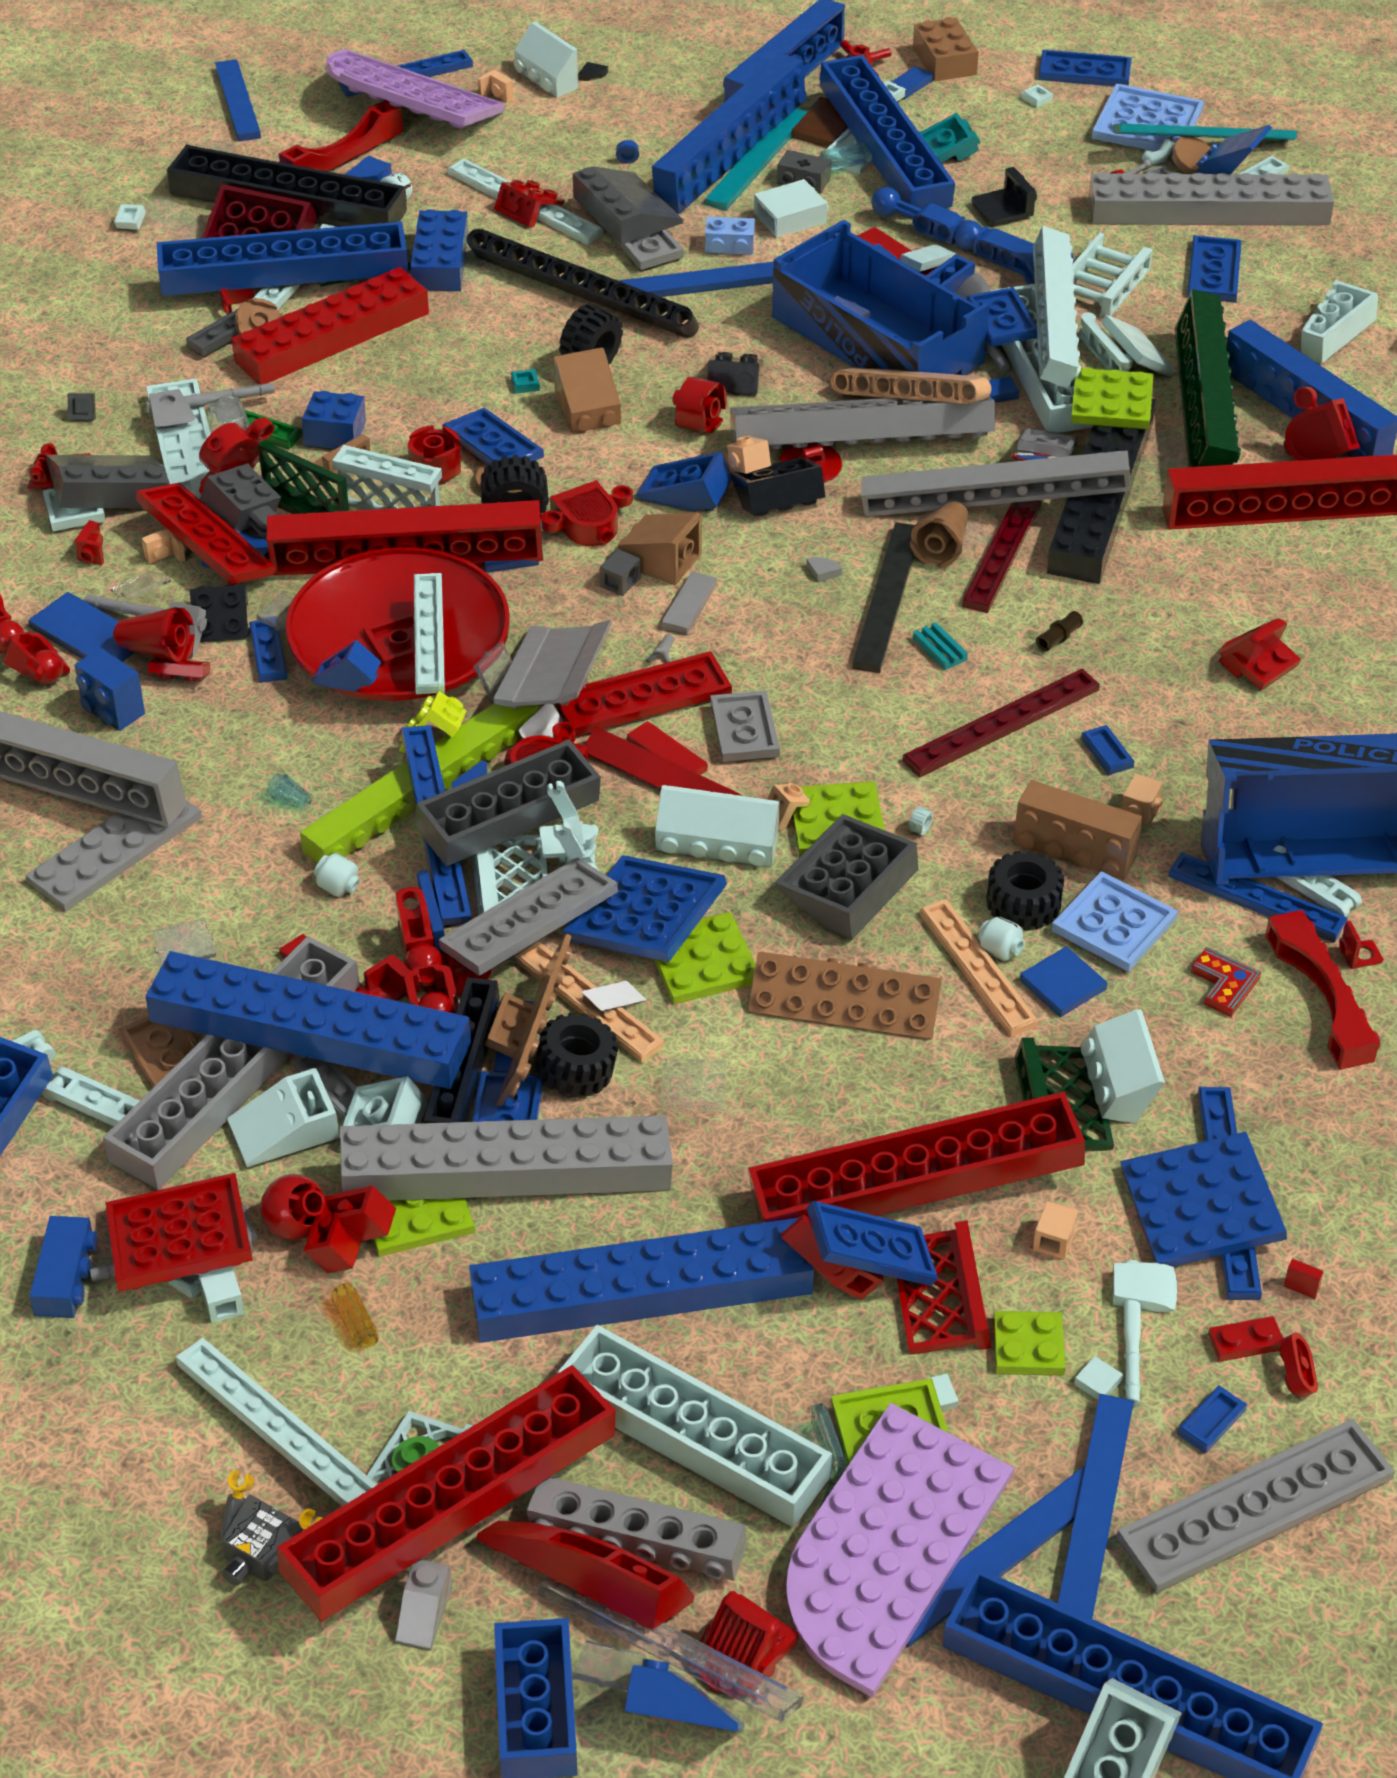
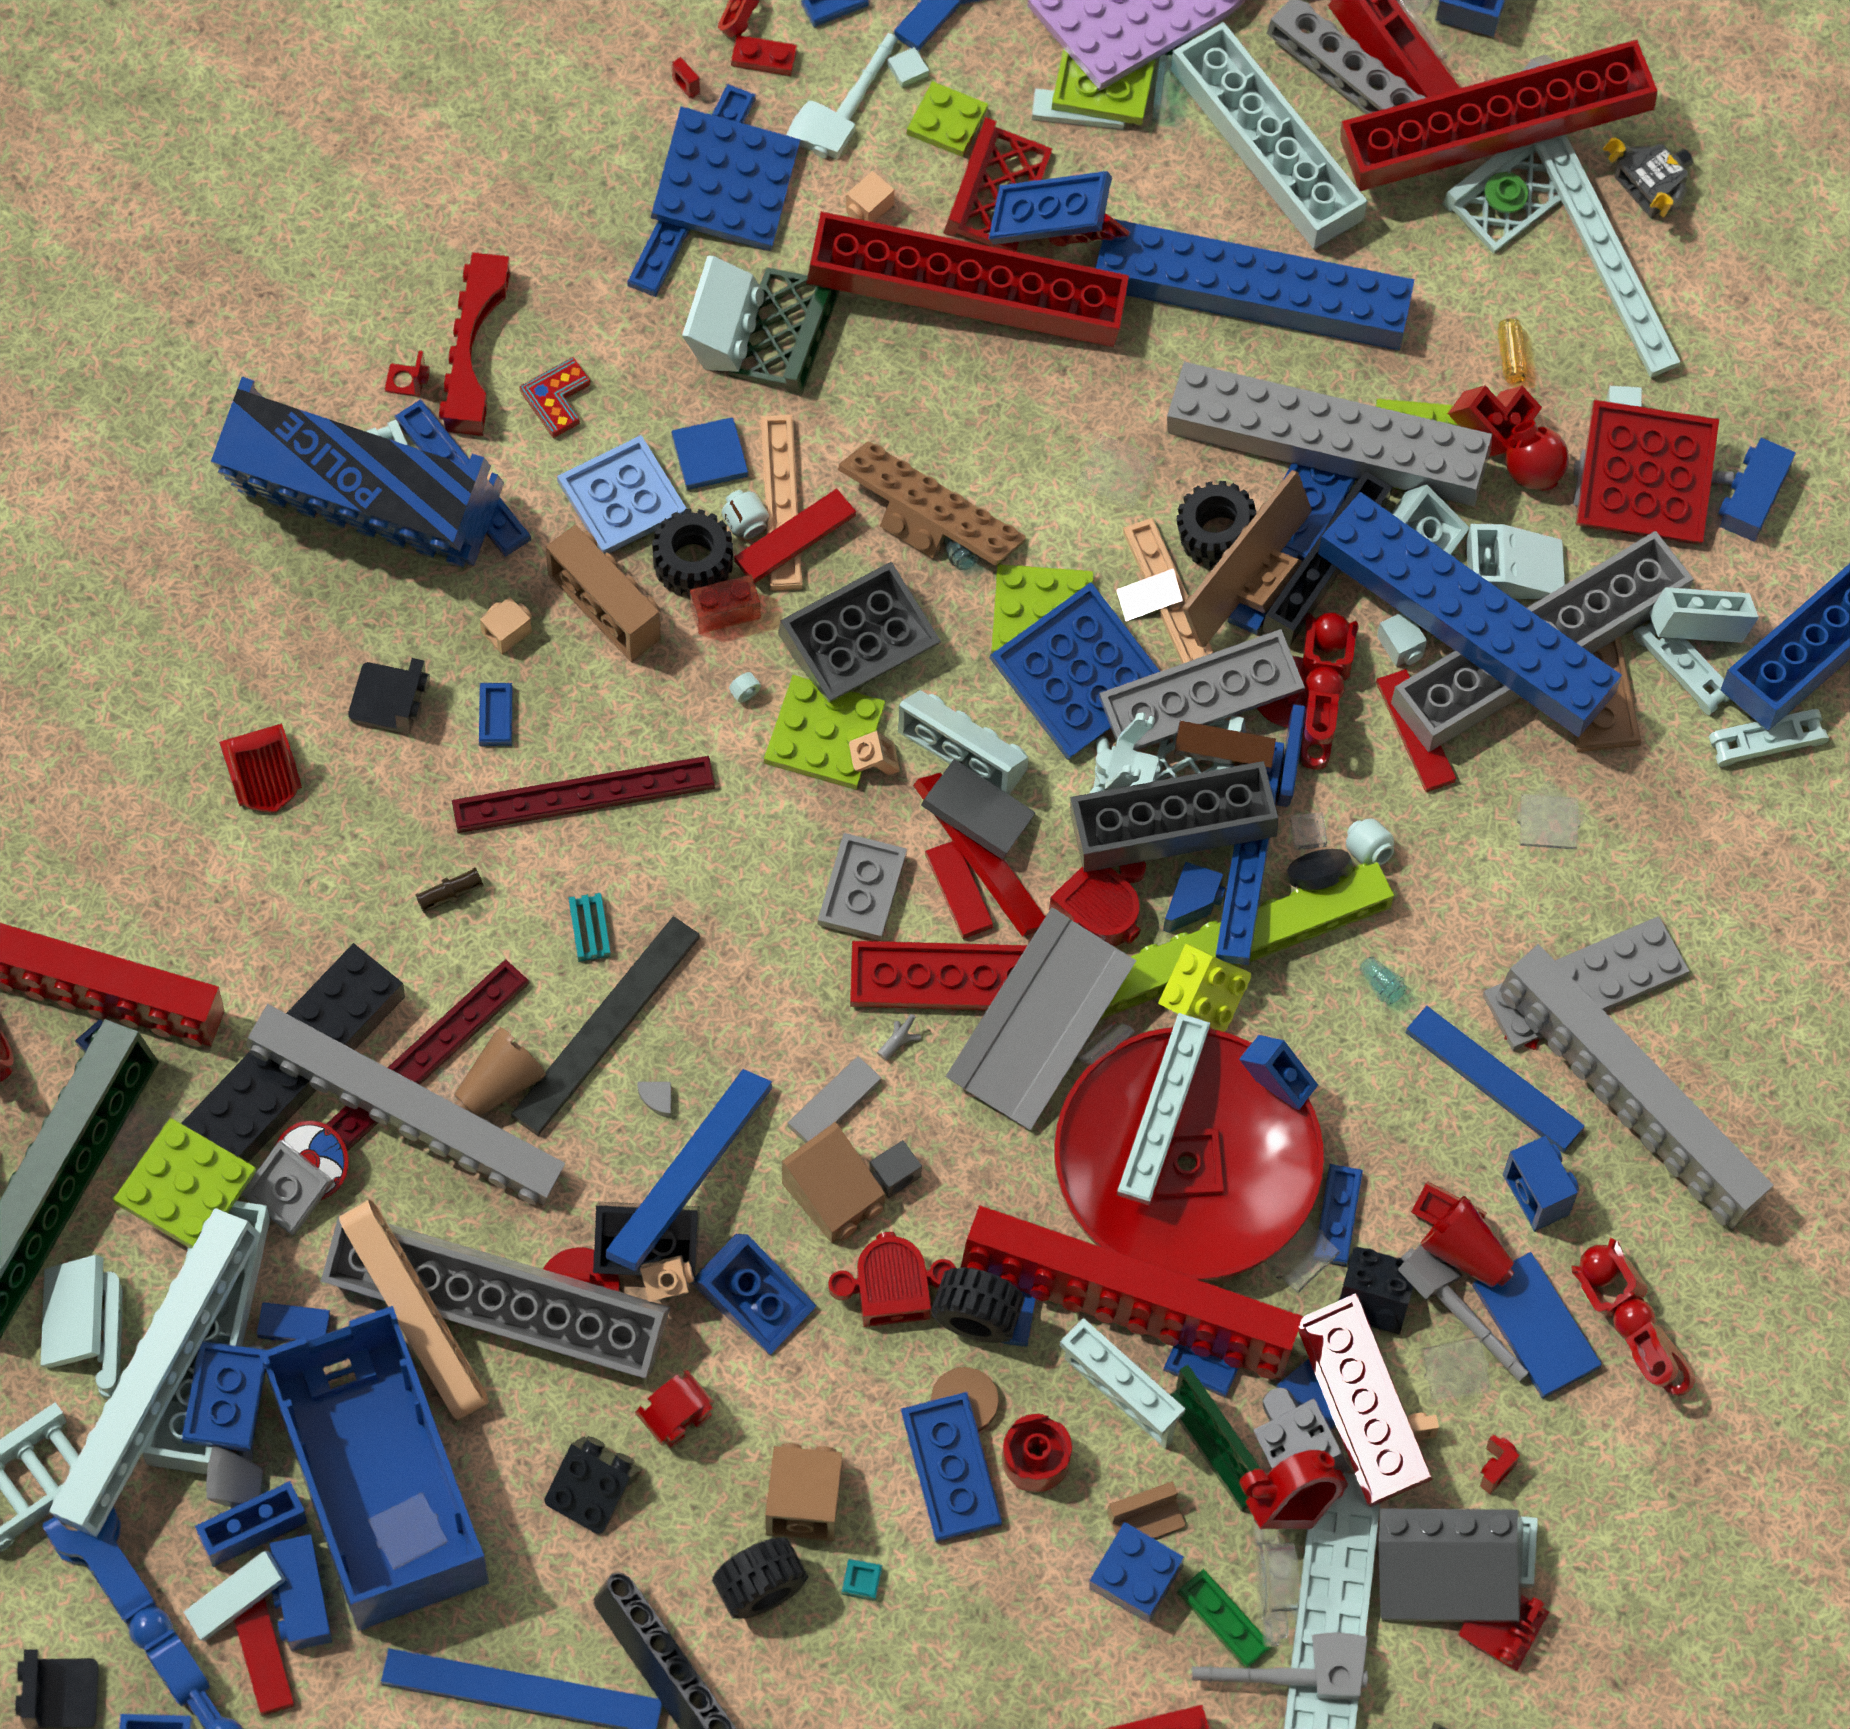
camera: 160 degrees left, 20 degrees up
red panel [364,954,411,1001] -> none
none -> black bracket [348,658,430,734]
none -> blue tile [606,1069,772,1272]
none -> clear red brick [689,574,761,634]
none -> red tile [734,488,856,584]
none -> dark grey tile [921,759,1036,860]
none -> reddish brown tile [1174,721,1276,772]
none -> black tile [1287,848,1353,891]
none -> clear plate [1290,812,1328,850]
none -> blue tile [1405,1005,1585,1153]
none -> light aqua brick [1649,587,1759,643]

